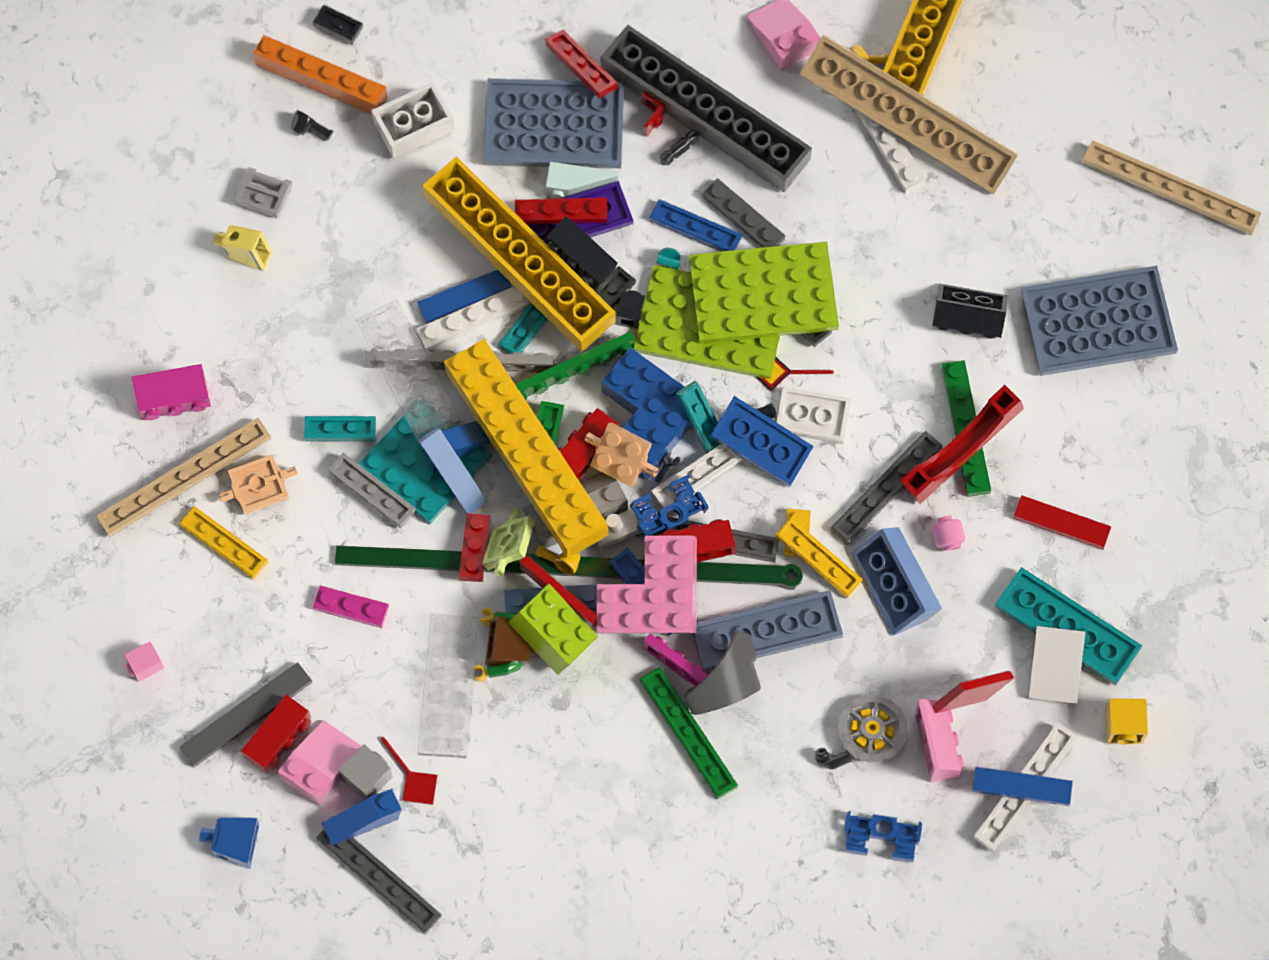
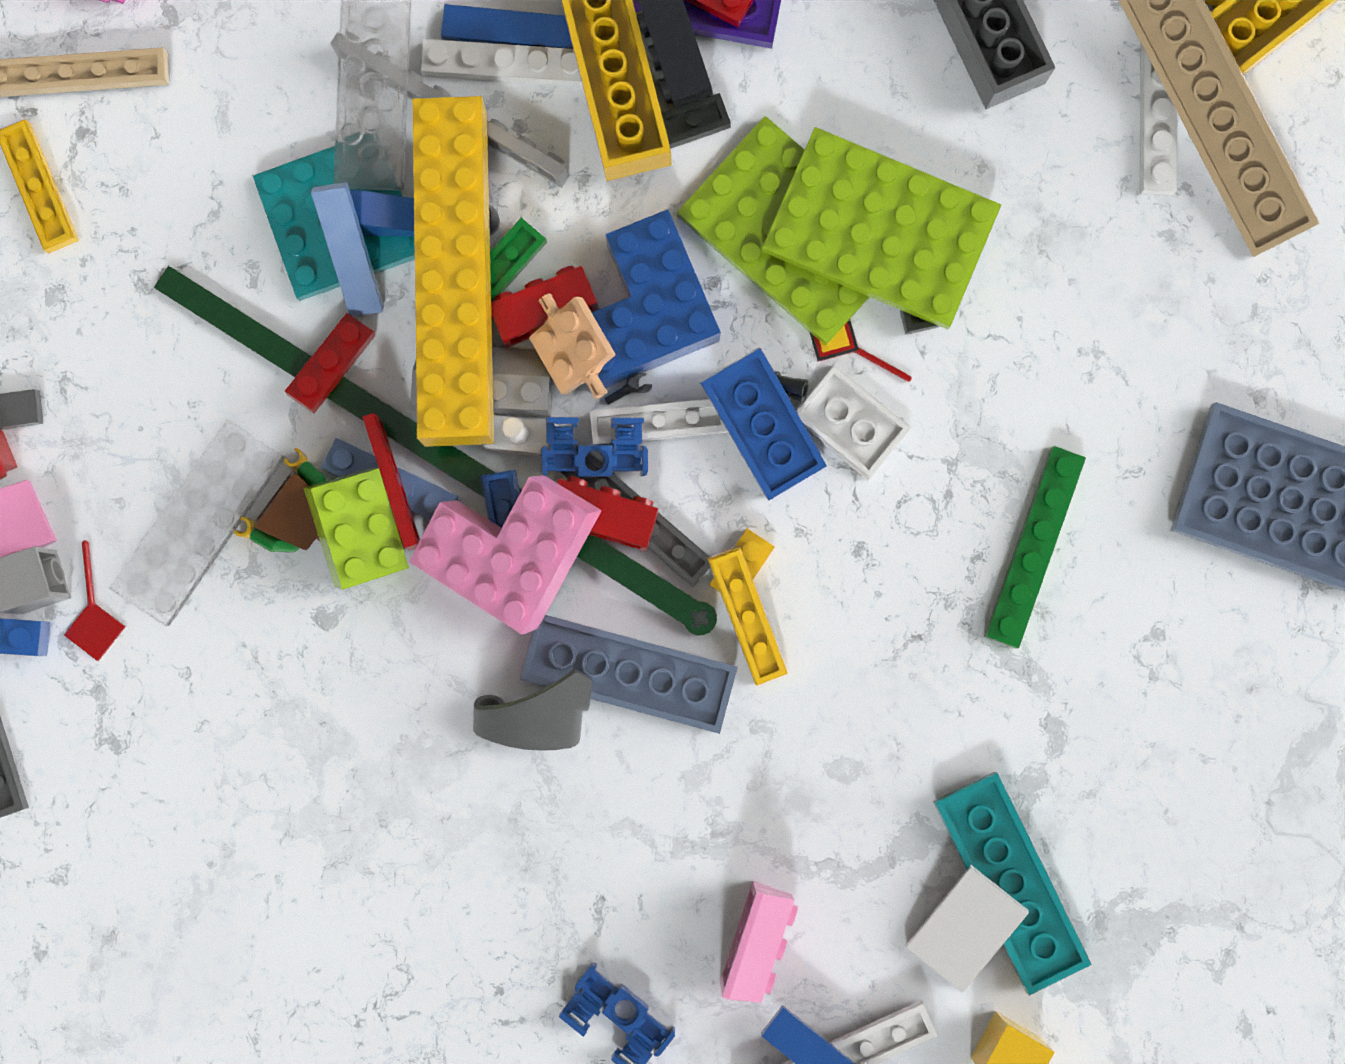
camera: 30 degrees right, 15 degrees up
light nougat plate [219,454,298,515] -> none
teal plate [304,416,376,441] -> none
dark pink plate [313,585,389,628] -> none
light grey plate [328,452,416,529] -> none
yellowish green plate [482,508,535,576] -> none
teal tile [498,303,548,354] -> none
green plate [515,331,635,400] -> none
yellow bar [536,545,581,576] -> none
black brick [616,290,645,329] -> none
green tile [639,667,738,800] -> none
dark pink plate [643,633,708,686] -> none
blue tile [649,199,743,252] -> none
teal plate [656,247,681,269] -> none
teal tile [676,381,721,453] -> none
dark grey plate [702,178,786,248] -> none
black arm [815,748,852,770] -> none
dark grey tile [830,430,943,545] -> none
flat silver piece [838,695,907,762] -> none
medium blue slope [850,527,942,635] -> none
red arch [900,384,1024,504] -> none
black slope [932,283,1008,339] -> none
bright pink head [932,515,965,552] -> none
tile [932,670,1014,714] -> none
red tile [1013,495,1112,550] -> none

